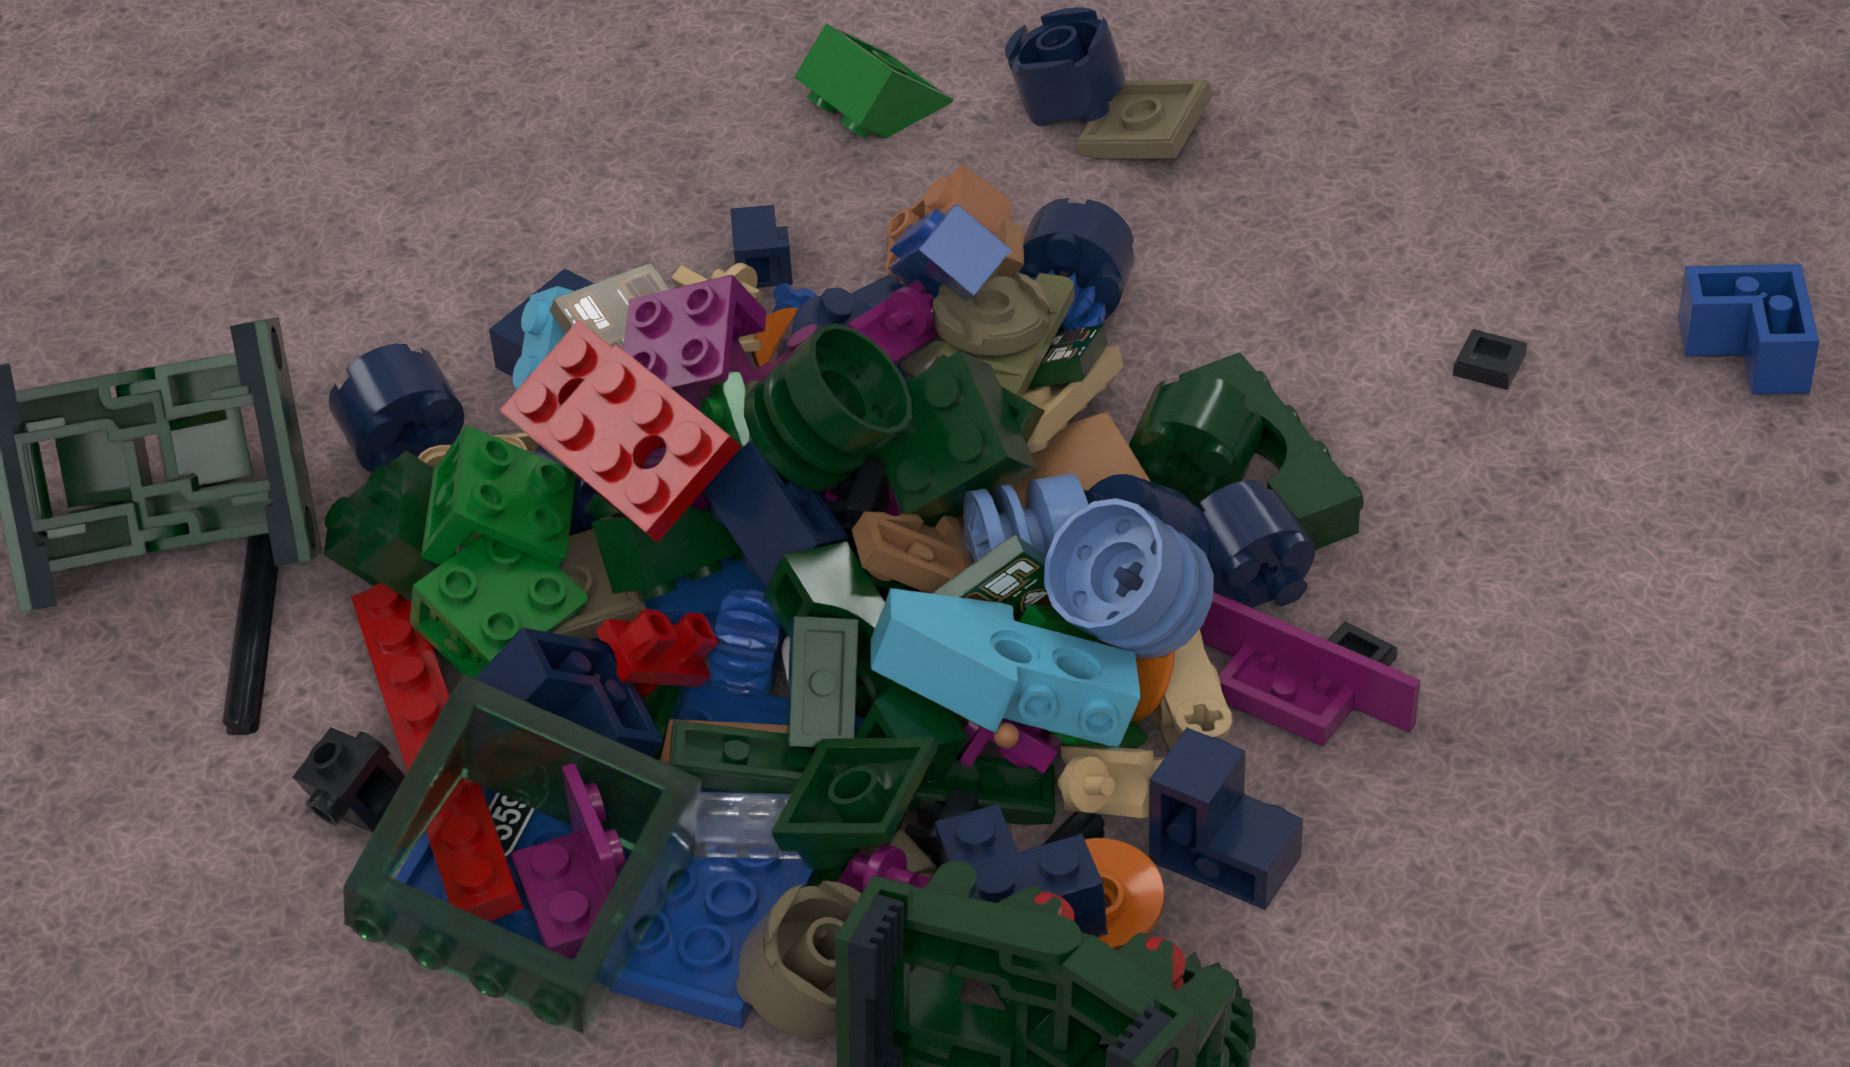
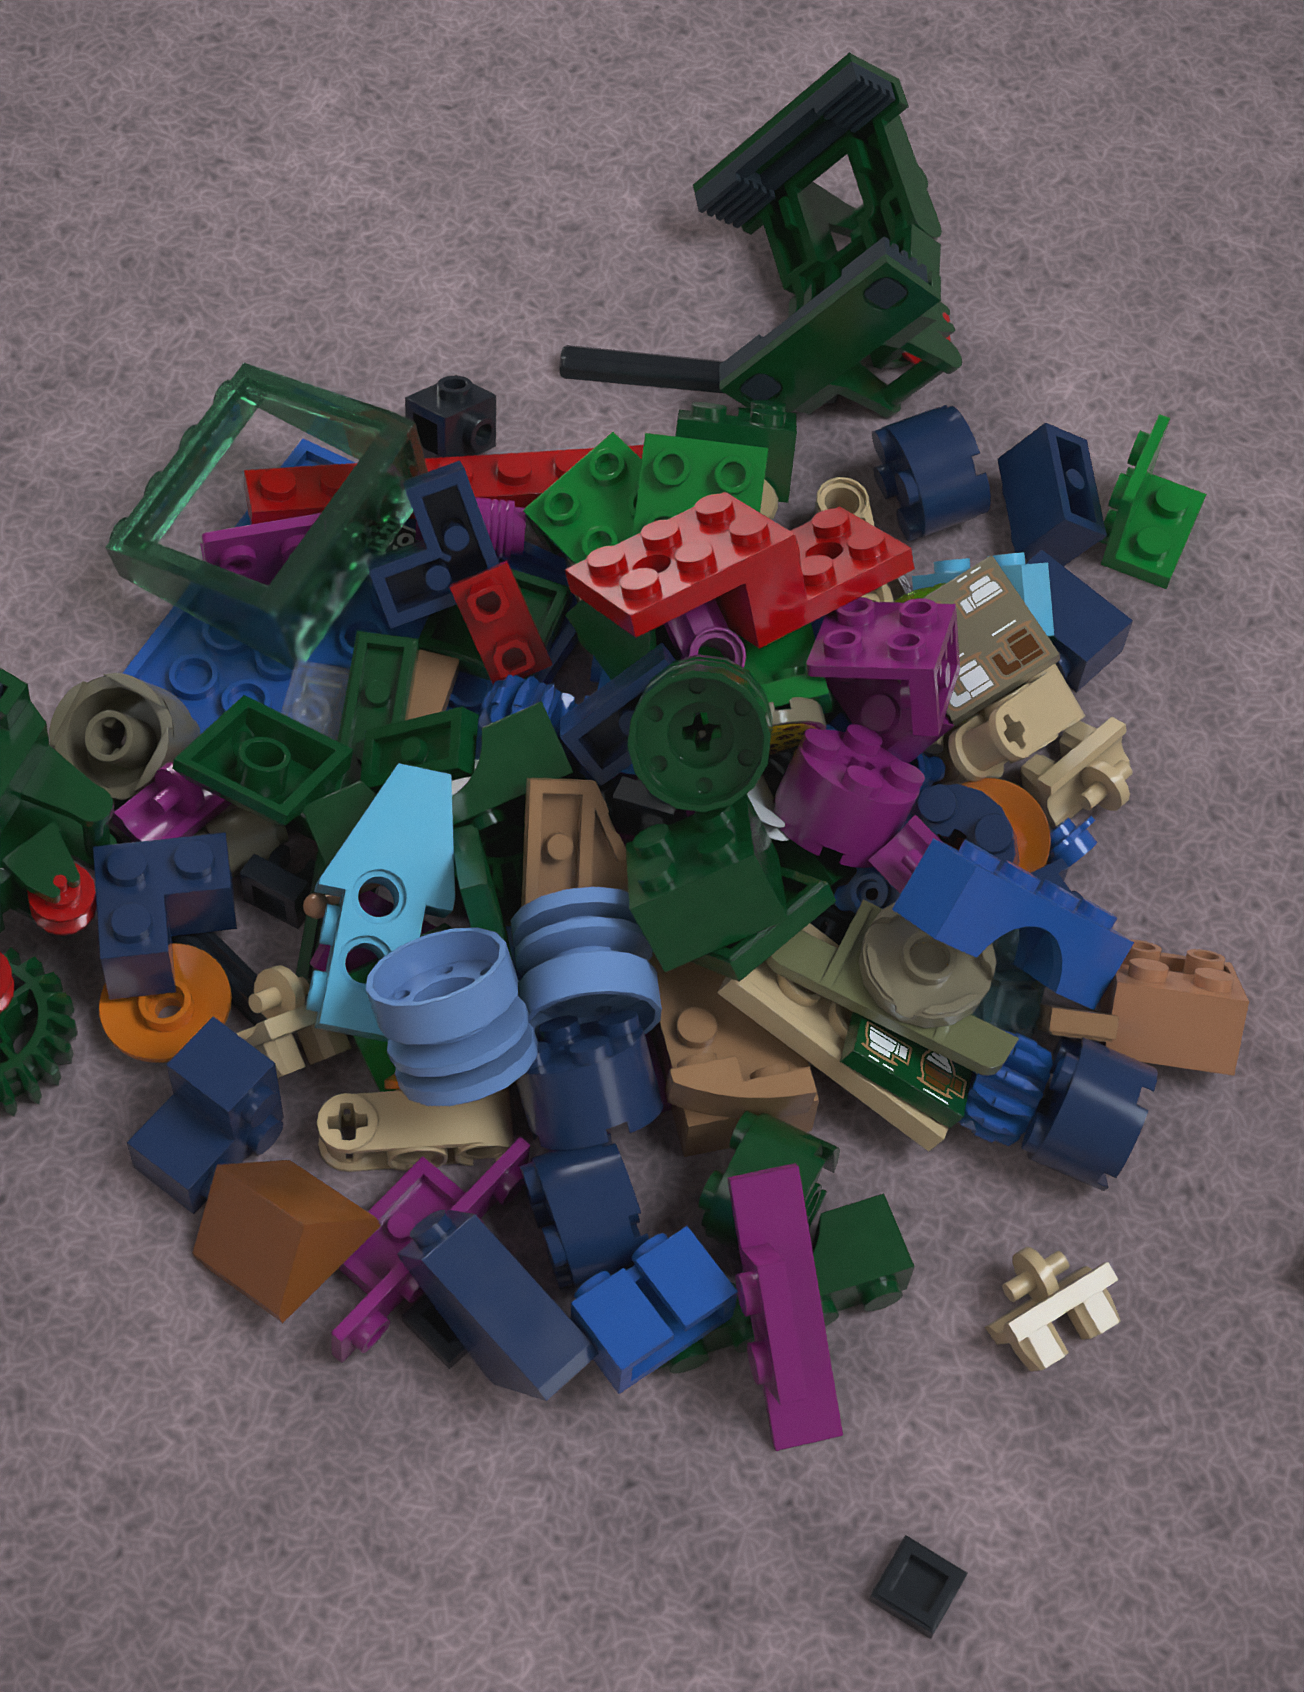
camera: 90 degrees right, 15 degrees up
dark blue brick [730,205,793,288] -> none
none -> dark orange slope [192,1160,381,1323]
none -> dark blue slope [397,1210,599,1401]
none -> blue piece [570,1226,738,1394]
none -> medium nougat slope [664,1052,817,1118]
none -> magenta bracket [727,1163,843,1451]
none -> tan hips [985,1247,1121,1372]
none -> dark blue brick [997,422,1107,566]
none -> green bracket [1099,414,1206,589]

